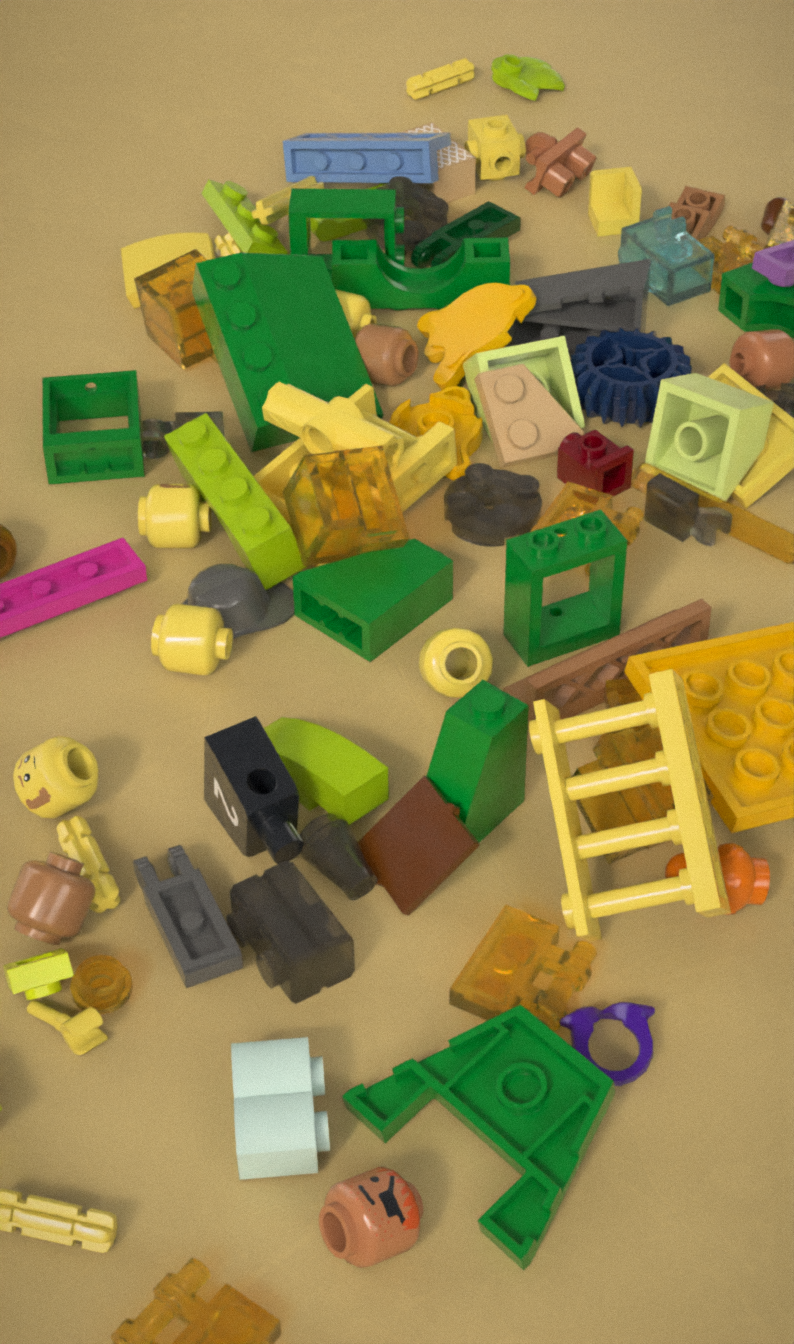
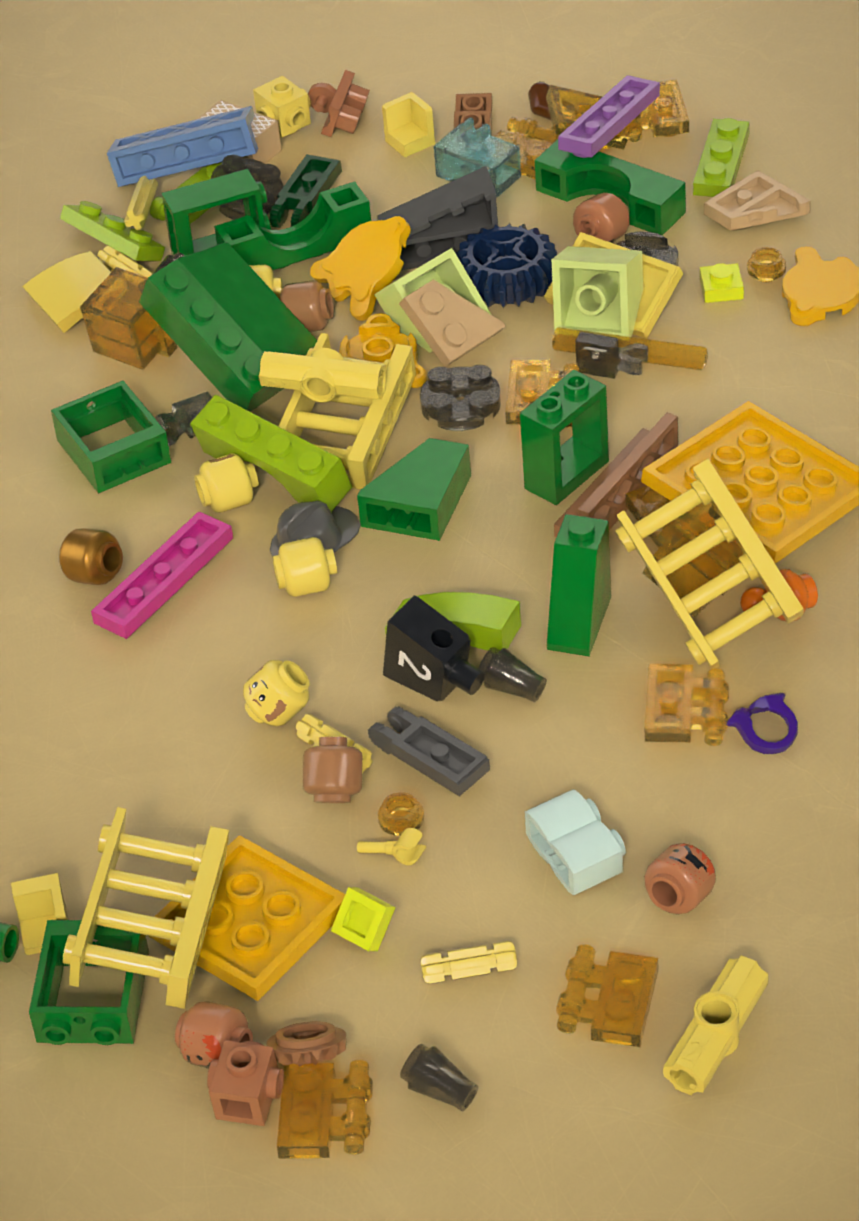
camera: 20 degrees left, 0 degrees up
neon yellow plate [3,948,74,1000] -> none
clear smoke brick [226,860,355,1004] -> none
clear yellow plate [283,445,410,566] -> none
green wing [342,1004,616,1271] -> none
reddish brown piece [355,775,480,916] -> none
light yellow axle [406,58,475,100] -> none
light yellow head [419,628,493,698] -> none
lime plate [491,54,565,101] -> none
dark red brick [557,429,634,507] -> none

